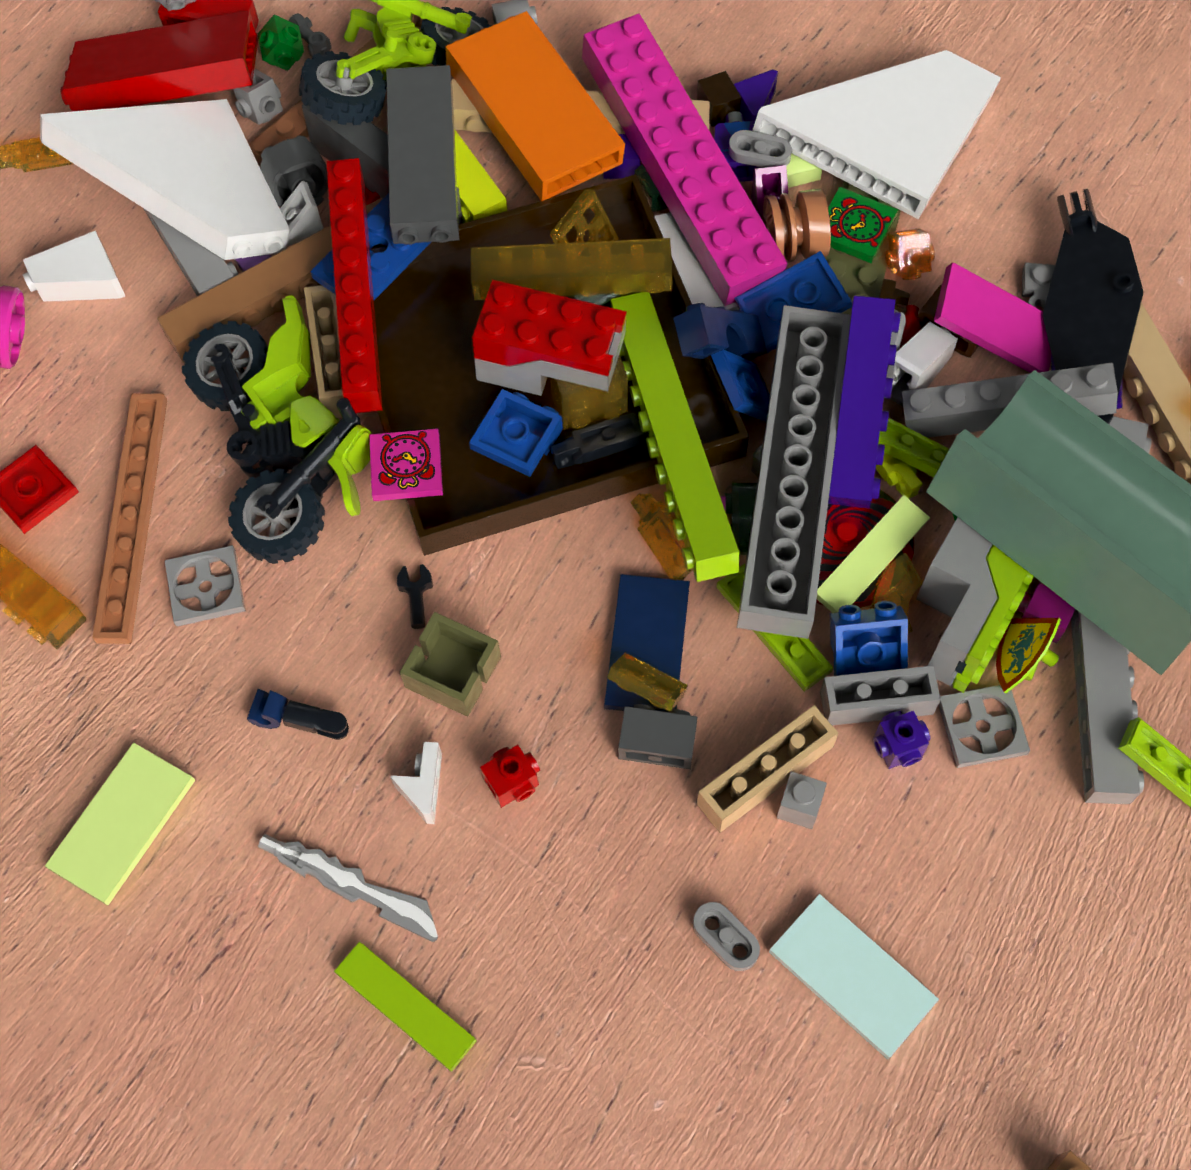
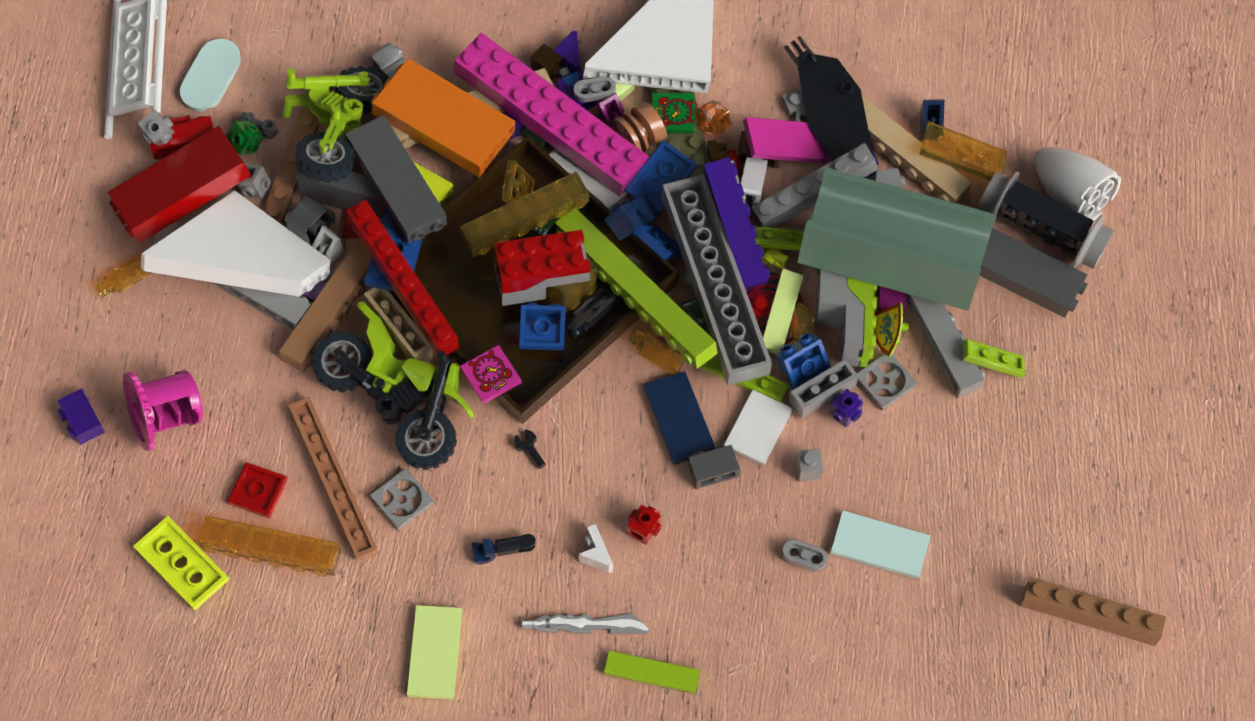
camera: 30 degrees left, 0 degrees up
white slope [23,231,125,302] -> none
olive piece [400,612,501,717] -> none
clear yellow plate [607,652,688,712] -> none
tan brick [697,705,838,833] -> none
none -> white tile [724,390,793,466]

